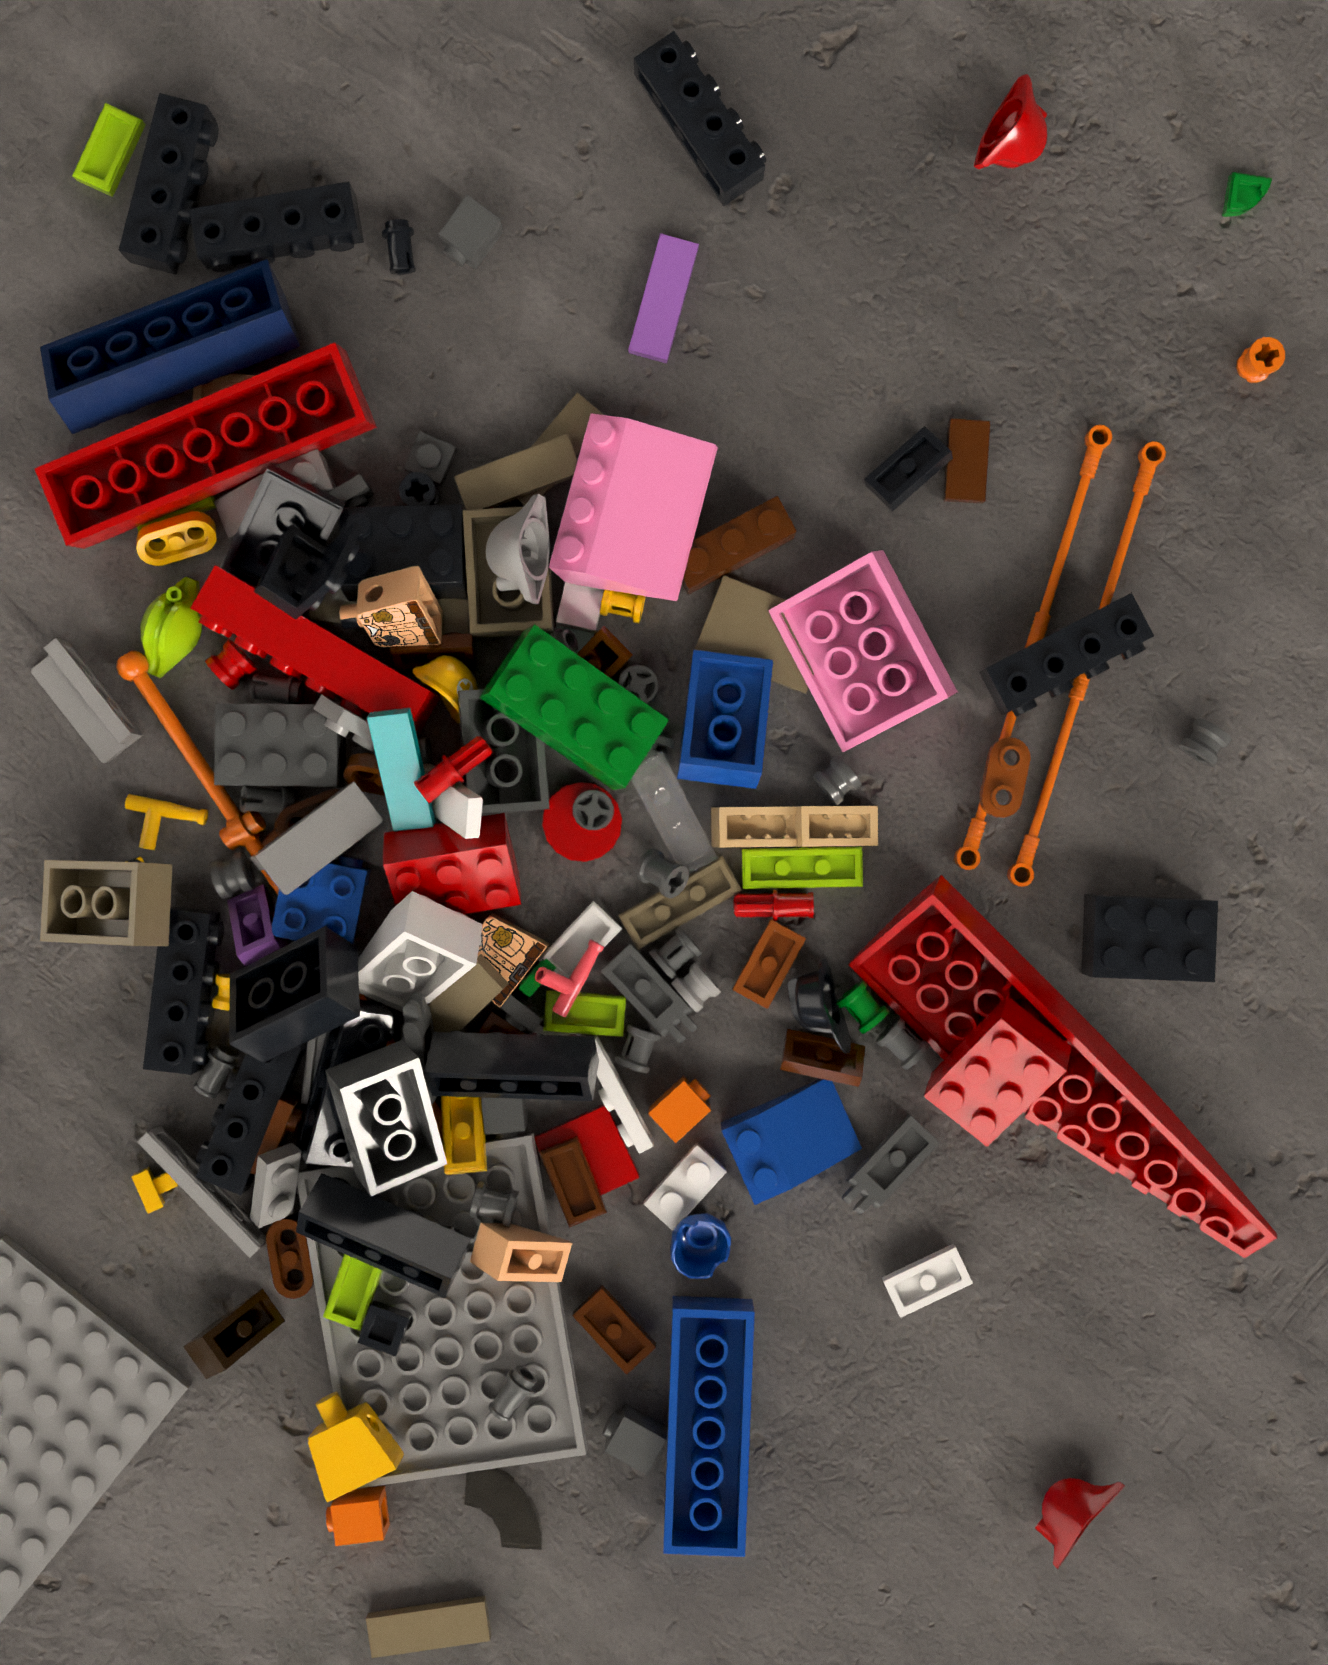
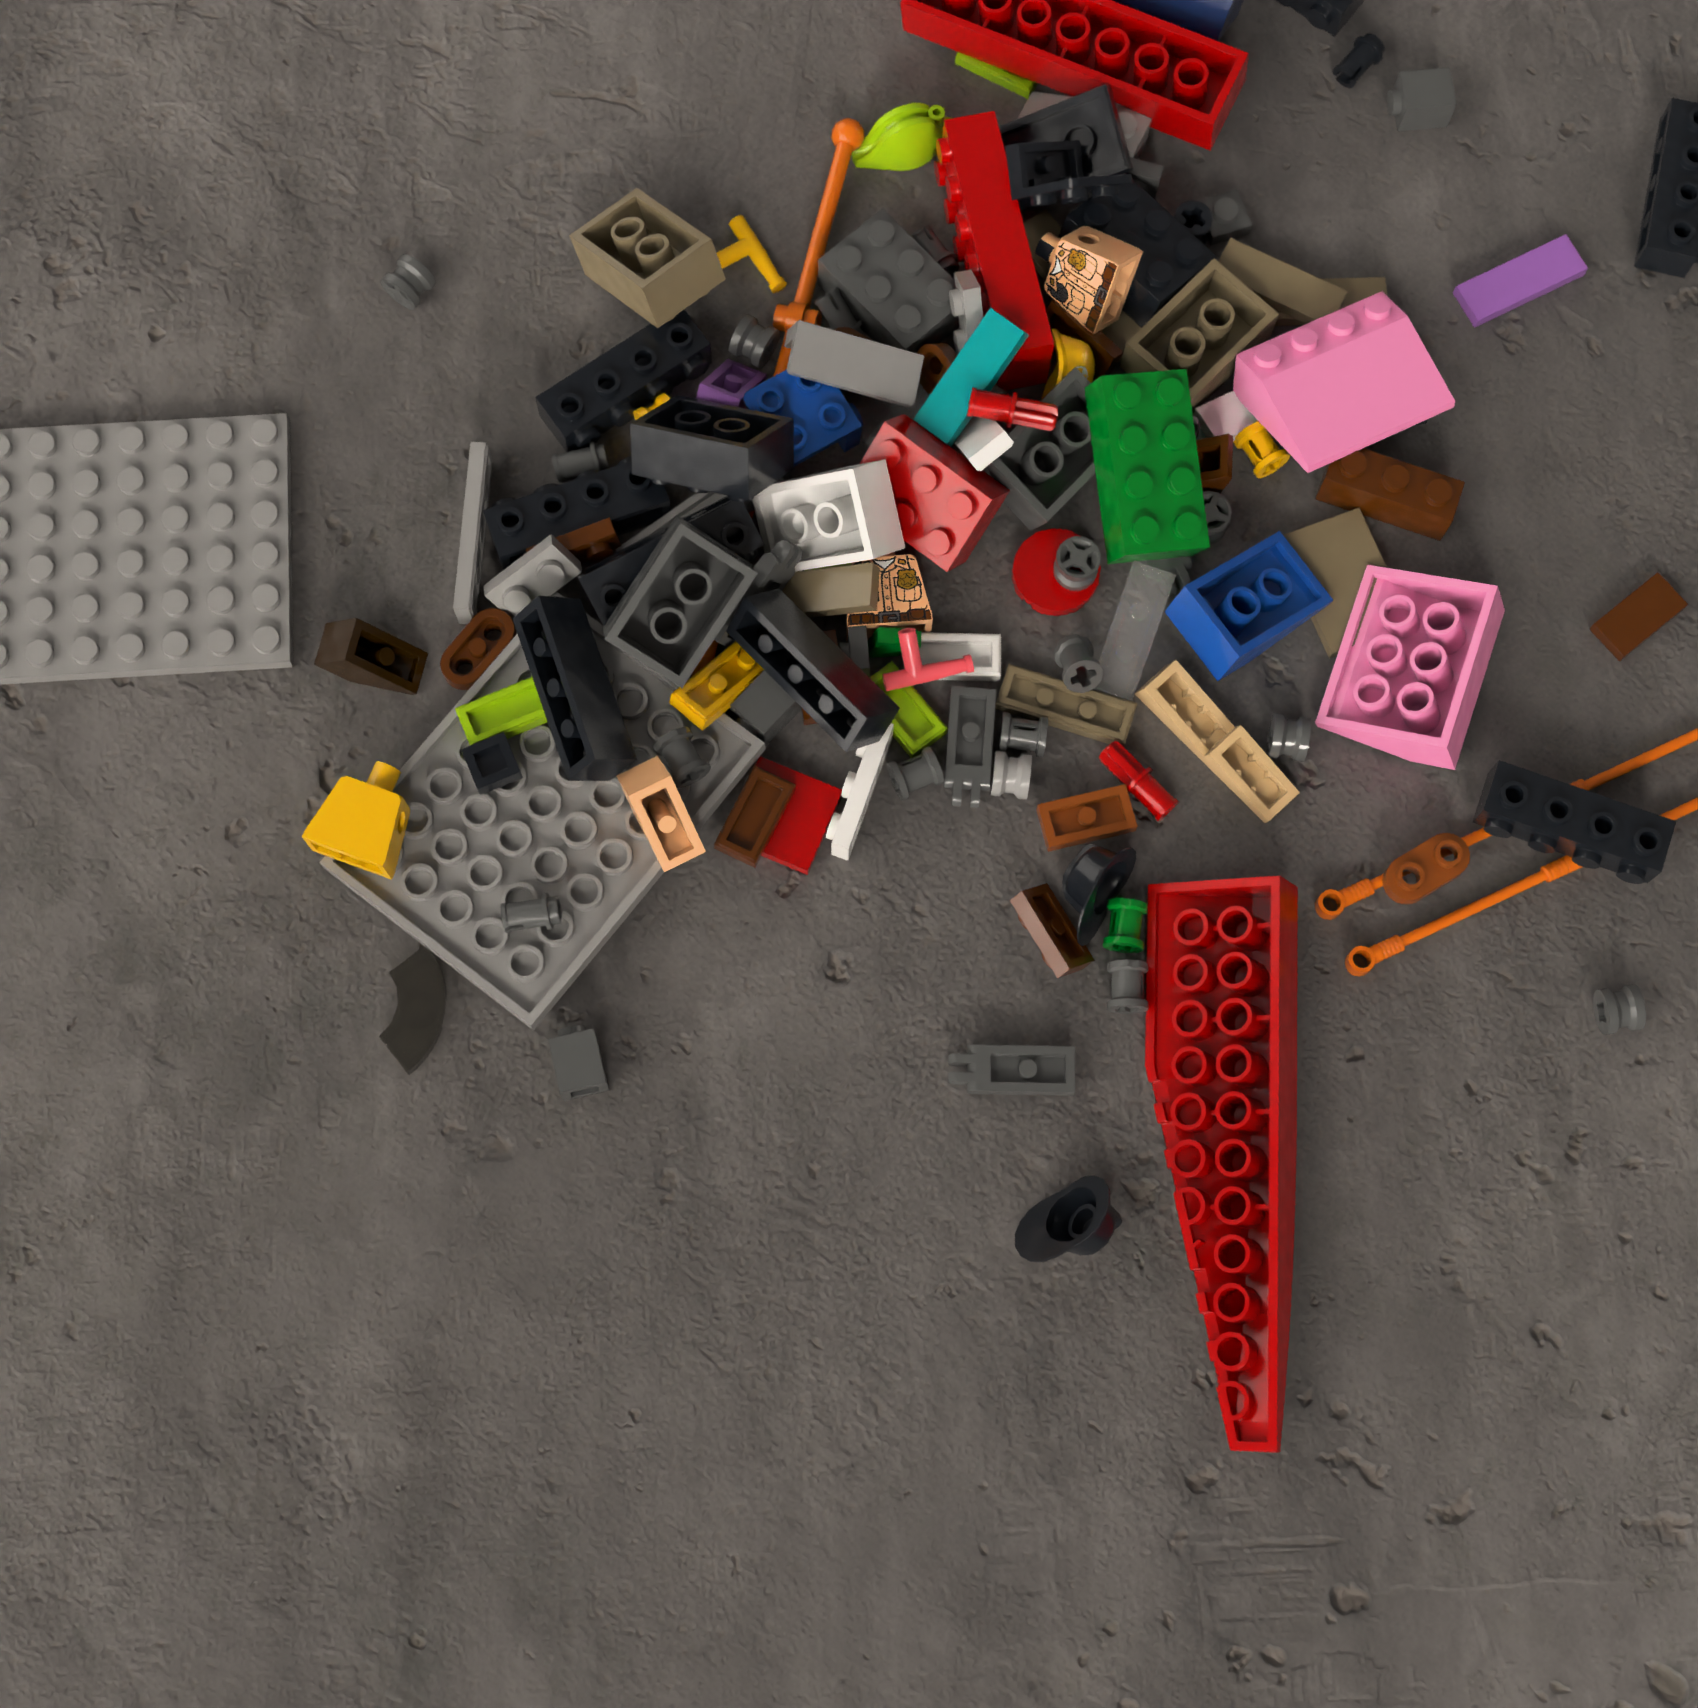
camera: 45 degrees right, 15 degrees down
light grey panel [31,638,143,763] -> none
yellow tile [132,1167,178,1214] -> none
yellow plate [136,511,217,566] -> none
red wheel [205,639,257,690] -> none
orange brick [326,1485,390,1546] -> none
dark tan tile [366,1596,492,1658] -> none
light grey hat [486,494,550,604] -> none
reddish brown plate [572,1285,656,1375] -> none
white plate [644,1143,727,1231] -> none
orange brick [648,1075,711,1143] -> none
blue brick [663,1296,755,1557] -> none
blue hair [670,1213,731,1279] -> none
blue slope [720,1079,862,1205] -> none
lime tile [742,846,863,889] -> none
black plate [864,426,953,512] -> none
white plate [882,1244,973,1318] -> none
brick [924,996,1072,1147] -> none
red hat [1035,1478,1125,1569] -> none
black brick [1081,894,1218,982] -> none
none -> black piece [1015,1175,1122,1262]

